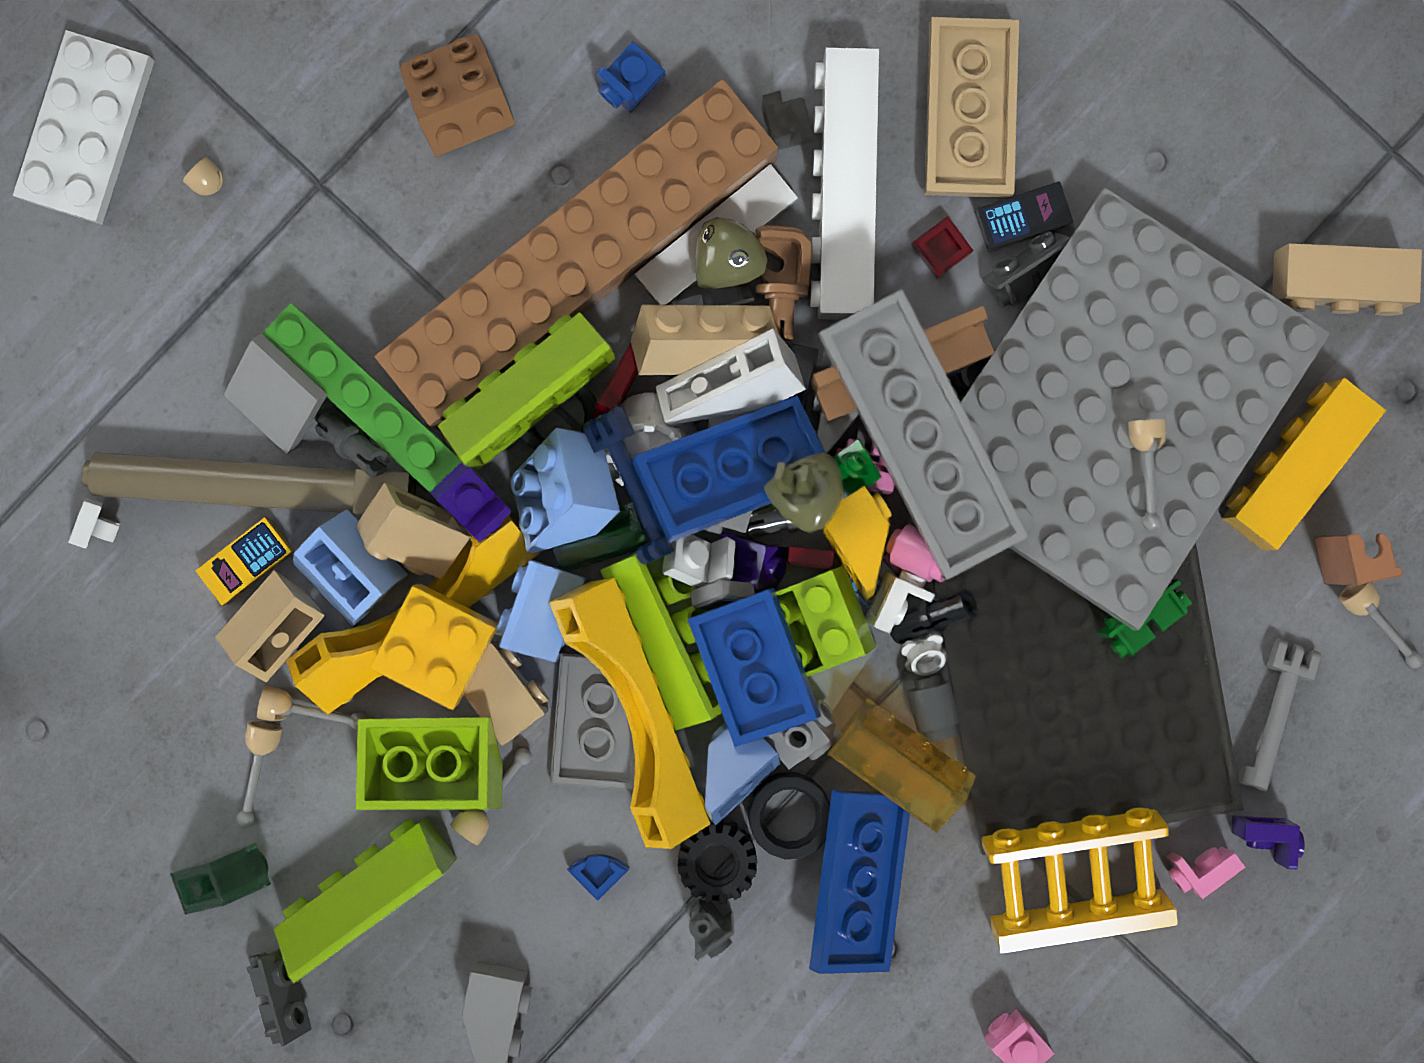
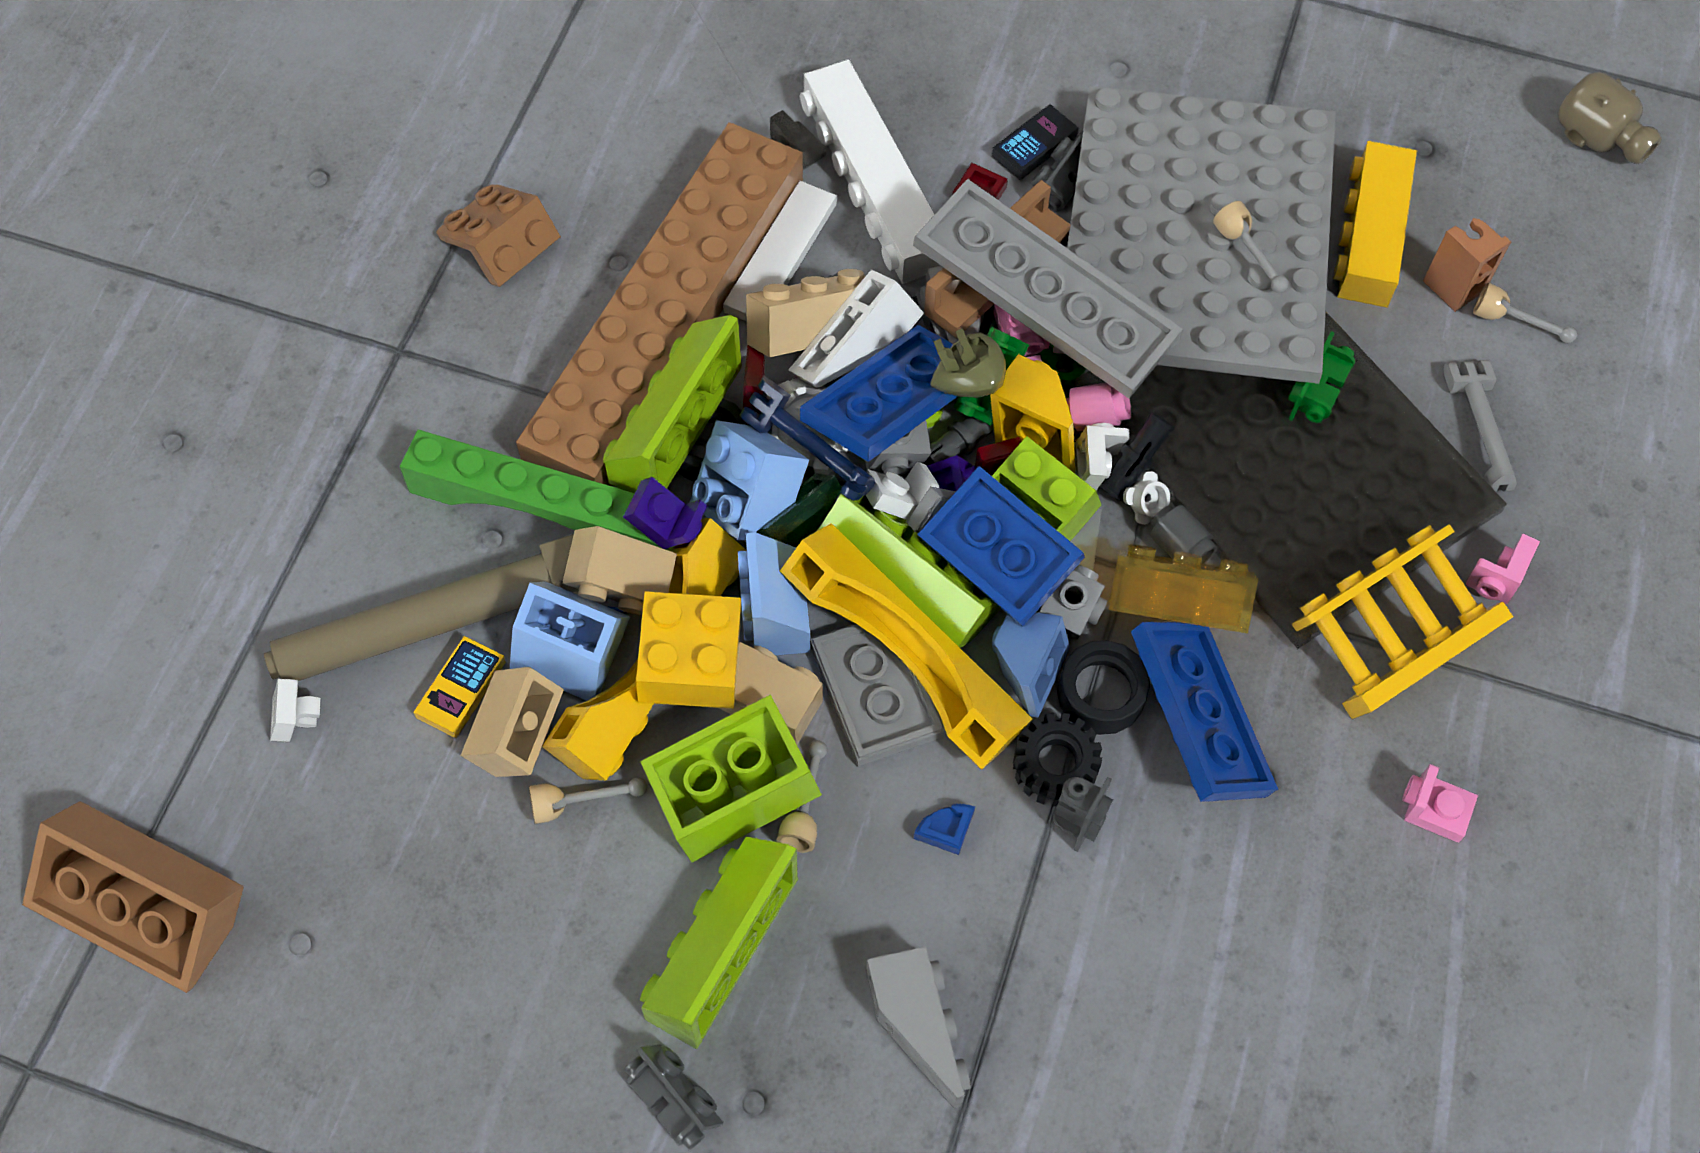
camera: 25 degrees left, 25 degrees down
white plate [13,30,155,225] -> none
clear green slope [170,843,271,915] -> none
tan hinge [183,157,223,196] -> none
light grey tile [223,334,327,454] -> none
hinge [237,720,283,827] -> none
dark grey pin [315,411,390,477] -> none
blue bracket [596,41,665,113] -> none
olive piece [695,217,768,289] -> none
medium nougat piece [754,225,812,340] -> none
tan plate [924,17,1019,198] -> none
dark purple bracket [1231,815,1305,870] -> none
tan brick [1272,243,1422,316] -> none

